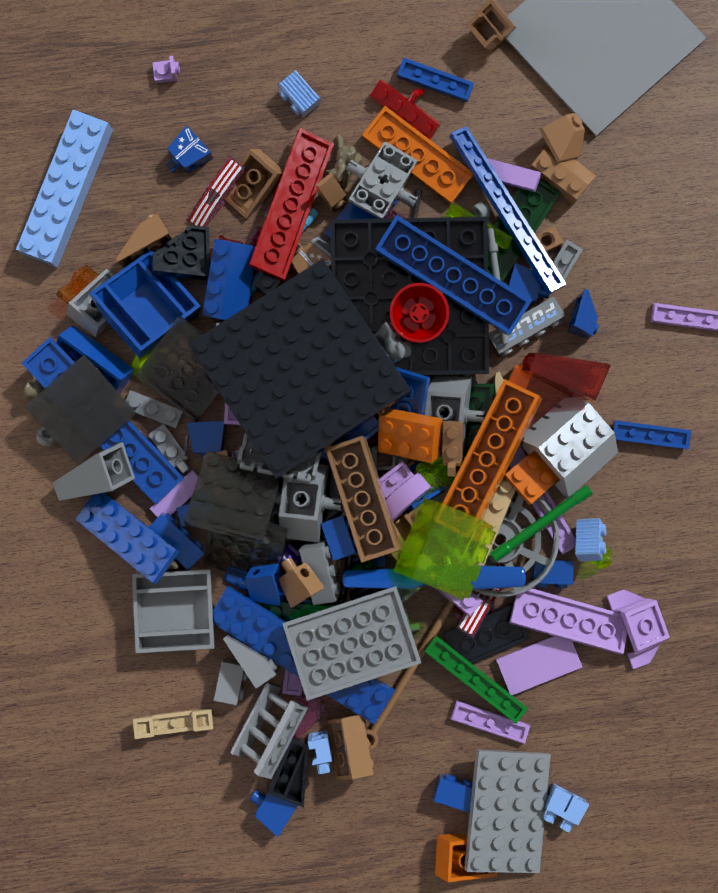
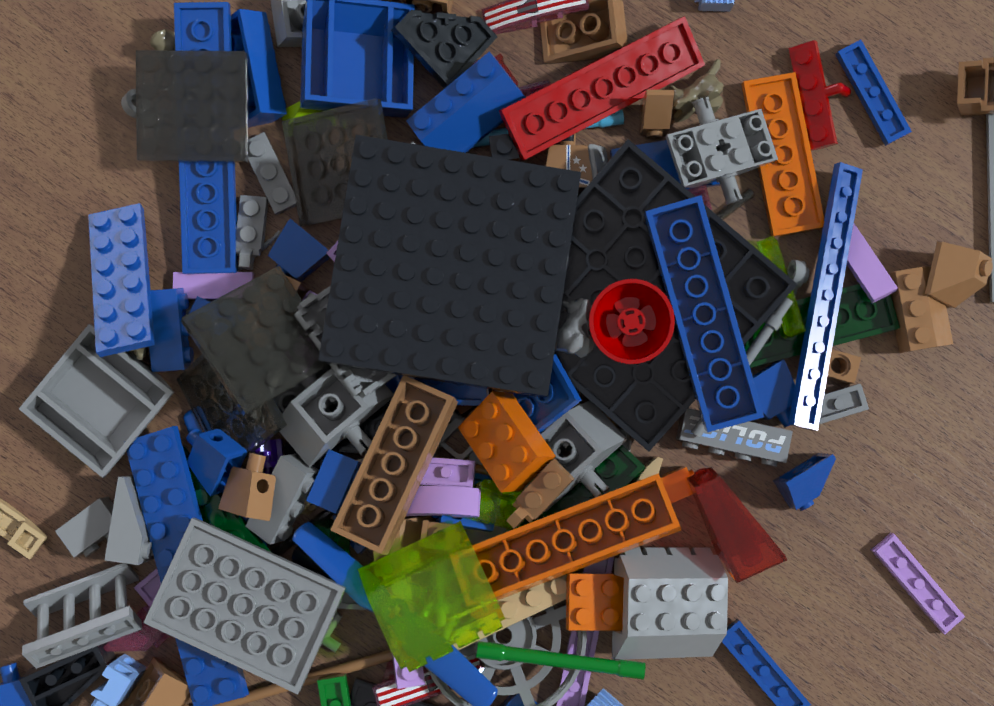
camera: 40 degrees right, 0 degrees up
light grey slope [53,442,135,501] -> none

